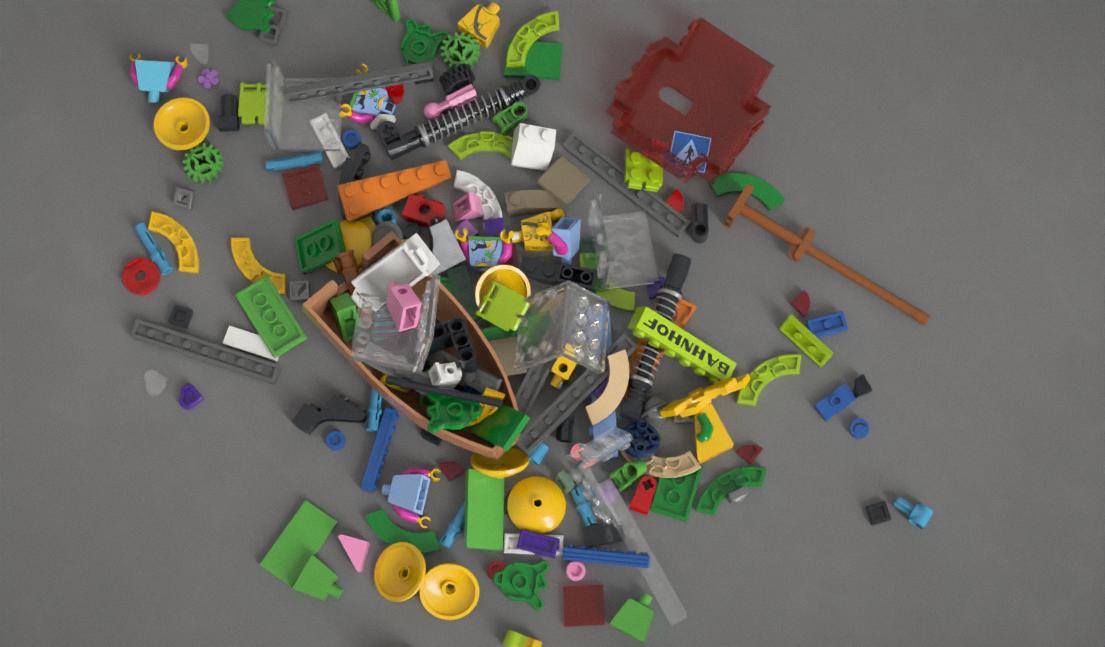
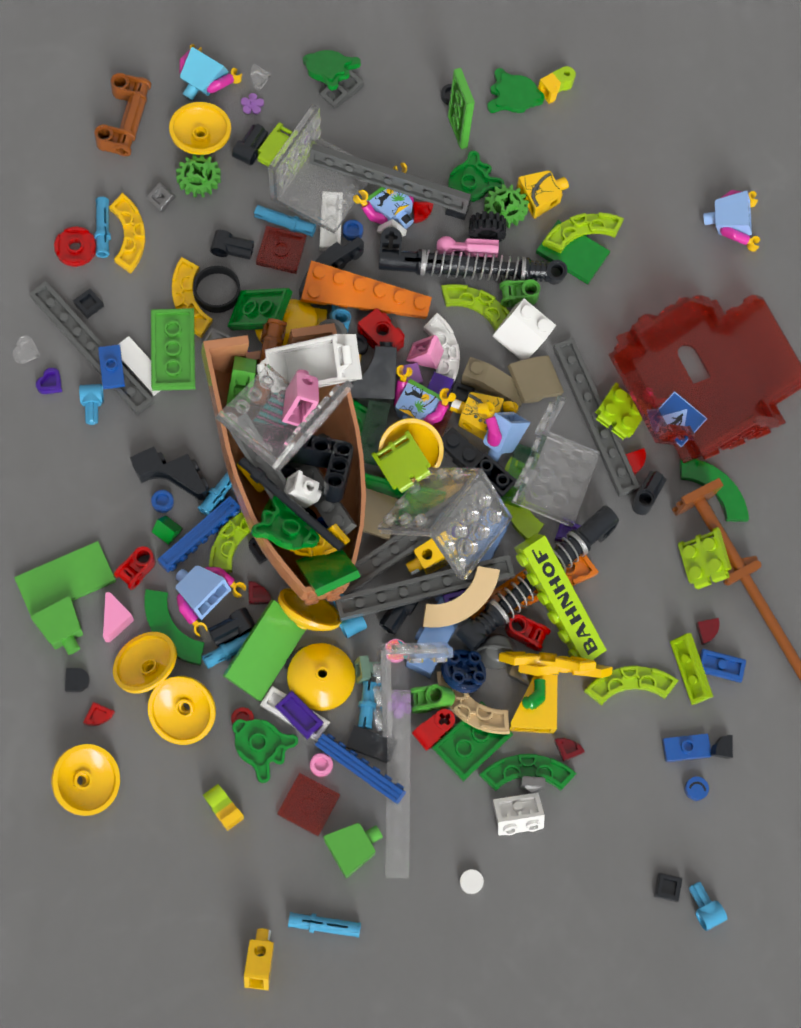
camera: 20 degrees right, 5 degrees down
none -> black tile [65,668,90,692]
none -> dark azure axle [79,384,104,425]
none -> red tile [83,702,115,726]
none -> dark orange piece [94,73,152,156]
none -> blue plate [98,344,125,389]
none -> red piece [114,546,156,590]
none -> green slope [152,515,183,545]
none -> black tyre [193,266,241,313]
none -> black piece [208,607,255,647]
none -> lime tile [209,511,251,573]
none -> black piece [210,229,254,260]
none -> black tile [448,381,475,404]
none -> white tile [459,869,484,894]
none -> white bracket [493,792,545,836]
none -> red piece [505,614,551,652]
none -> lime plate [678,527,732,589]

